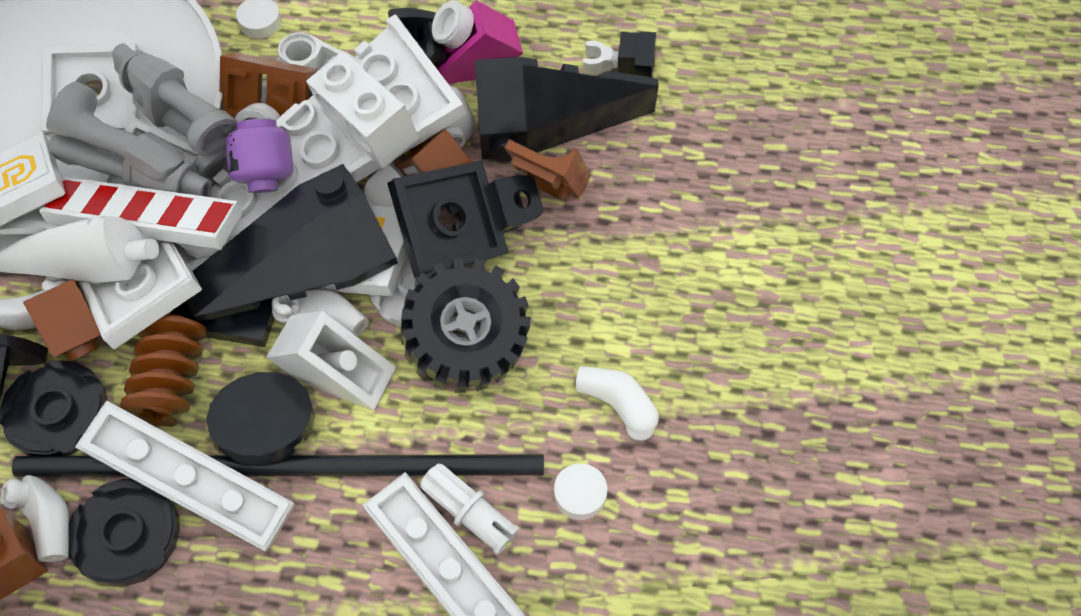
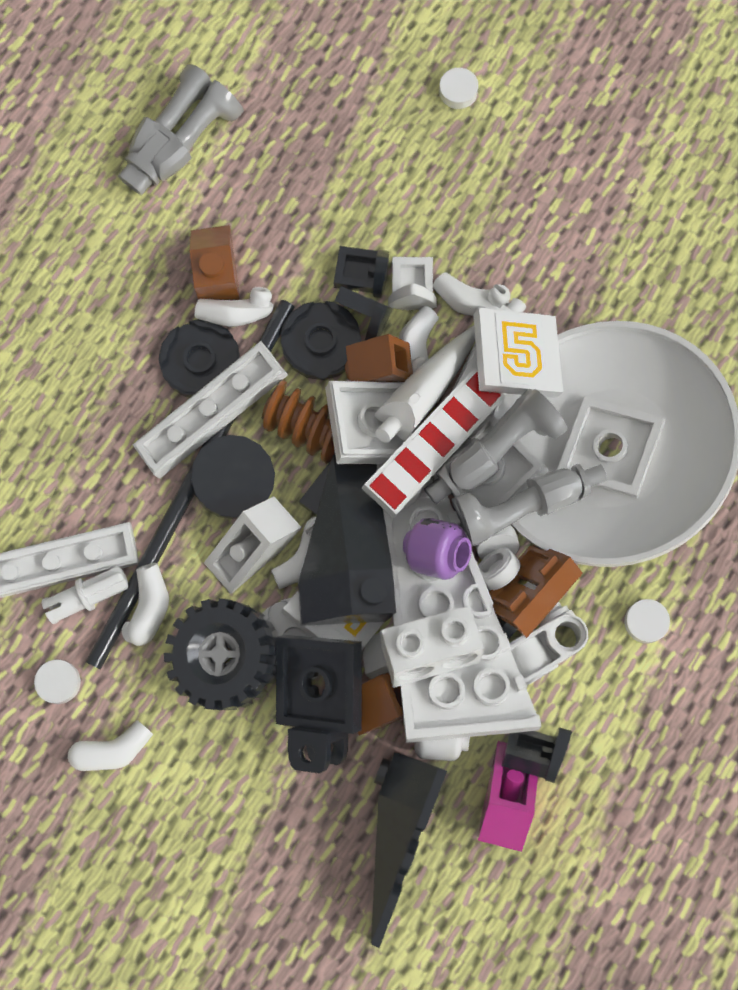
camera: 120 degrees right, 15 degrees up
white tile [432,0,474,49] -> none
dark orange piece [505,140,591,202] -> none
black piece [583,31,656,78] -> none
none -> white arm [122,563,169,646]

